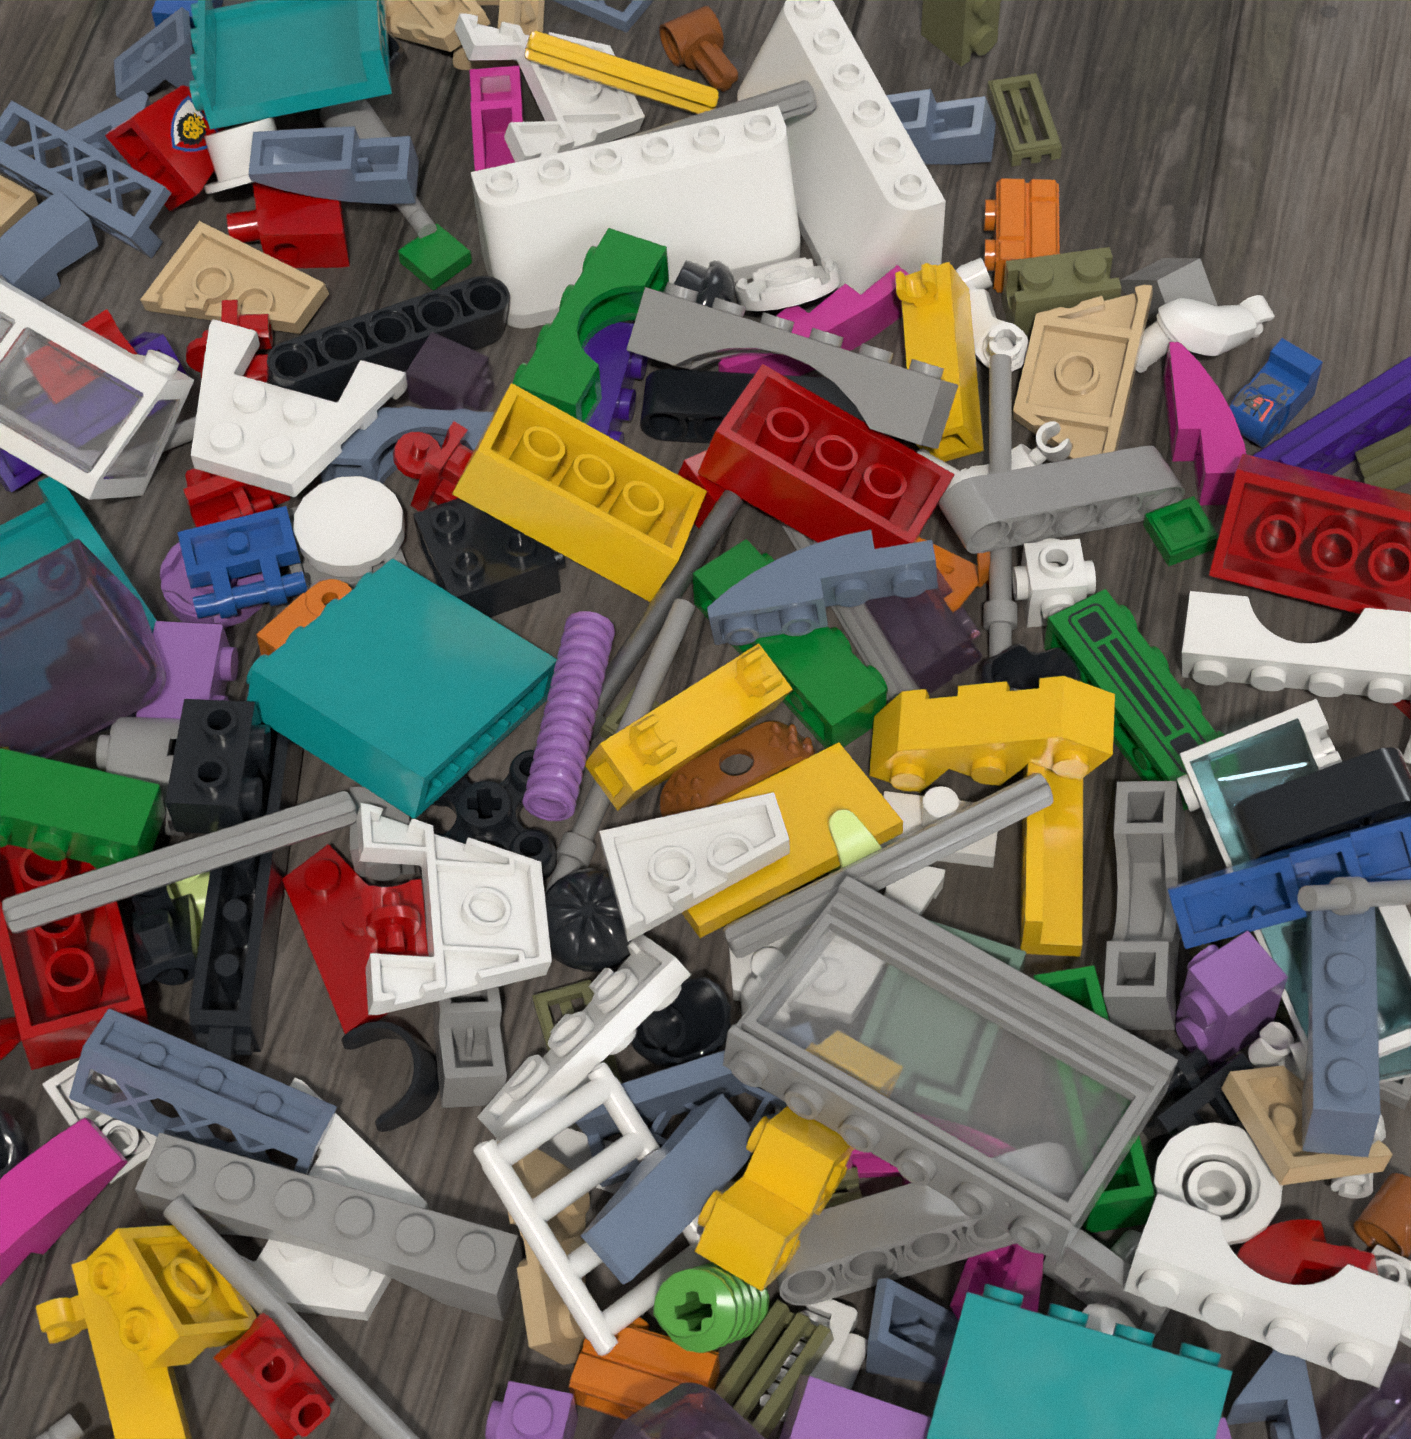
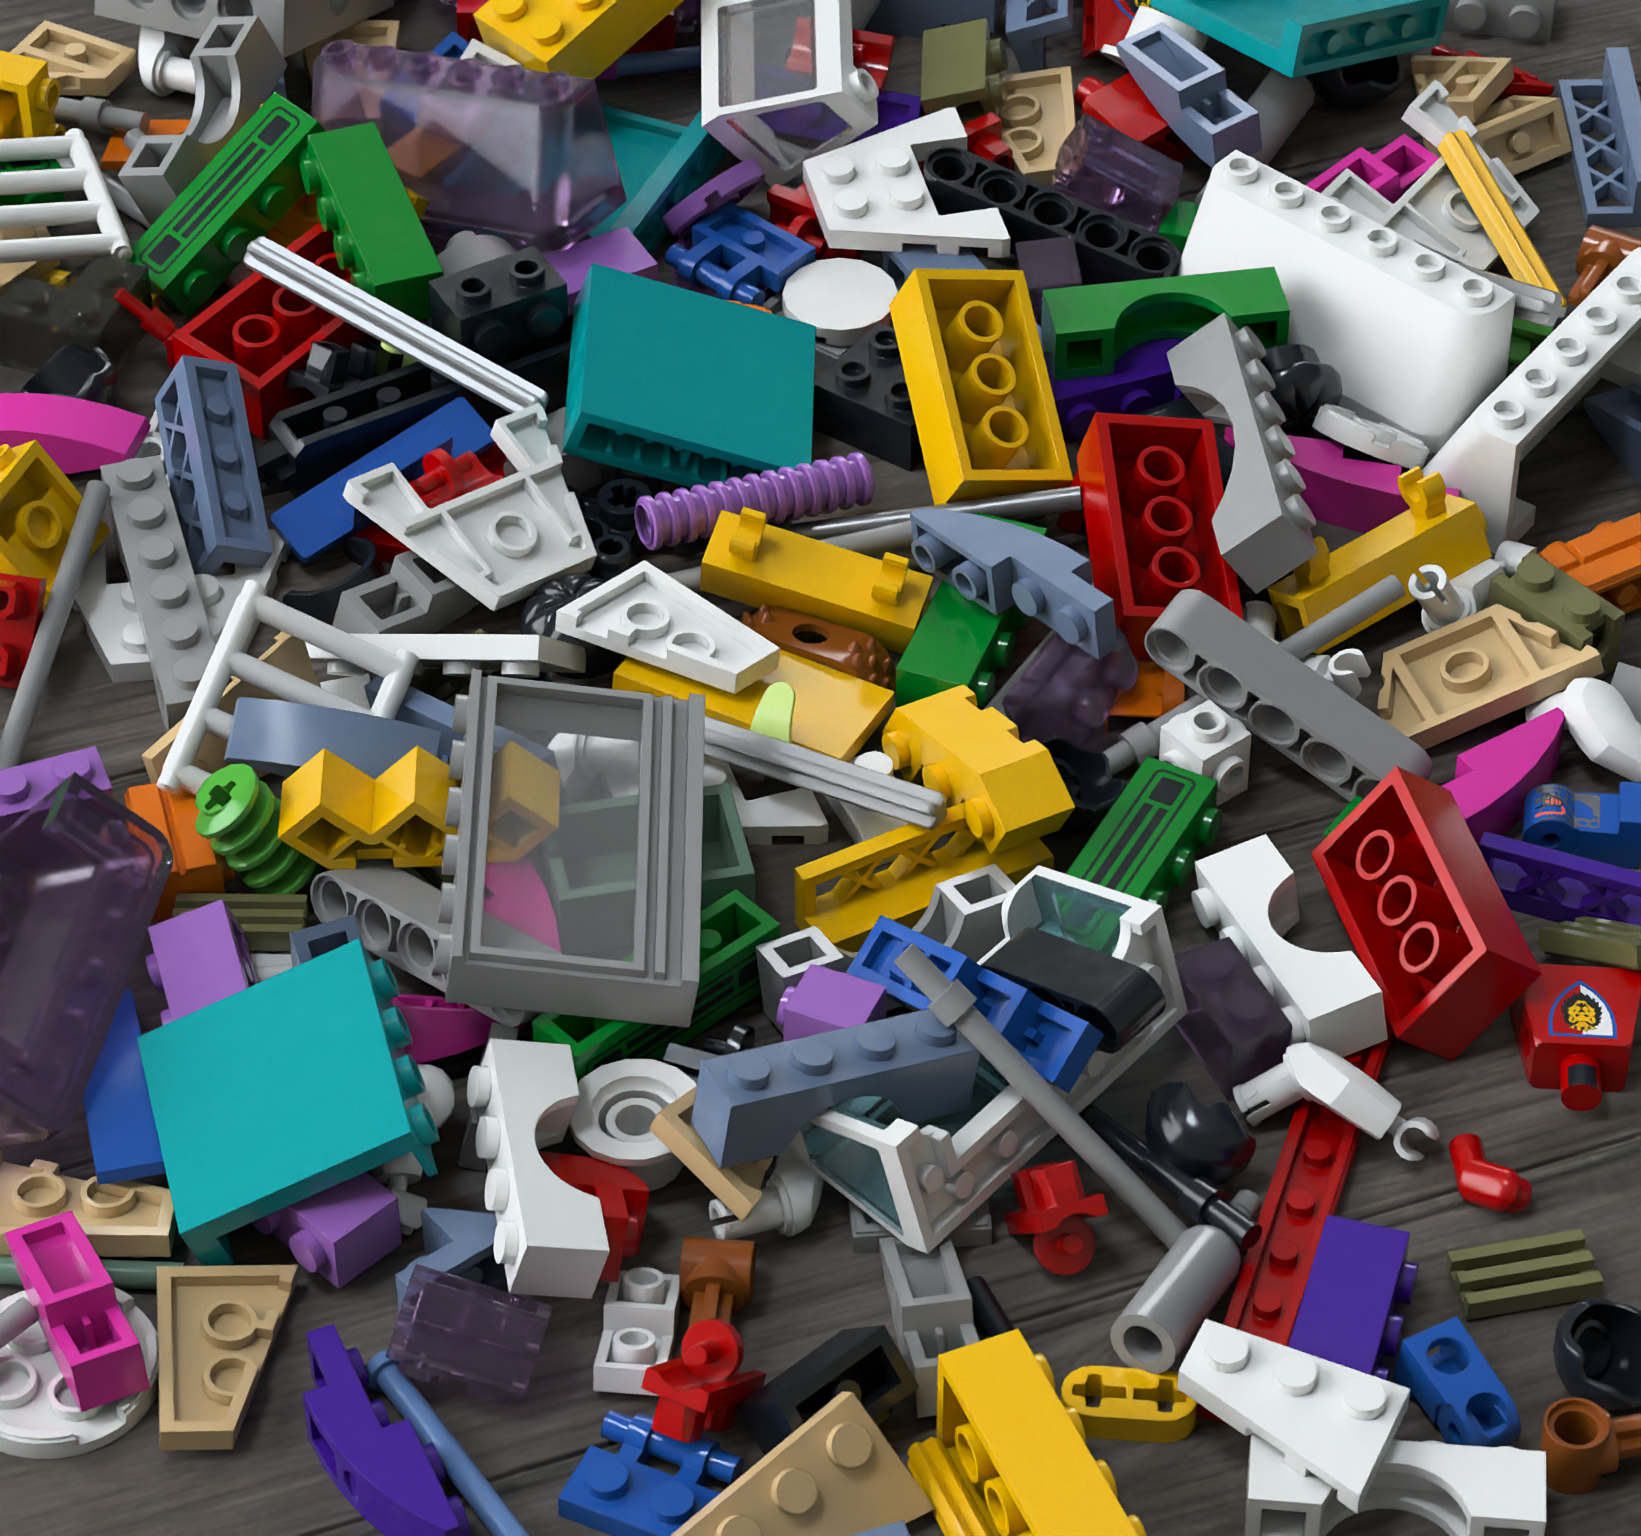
camera: 55 degrees right, 15 degrees down
none -> blue bracket [270,397,495,563]
none -> medium lavender tile [662,158,766,238]
none -> olive brick [920,18,1008,125]
none -> clear purple brick [1051,113,1183,233]
none -> clear purple brick [1174,937,1293,1101]

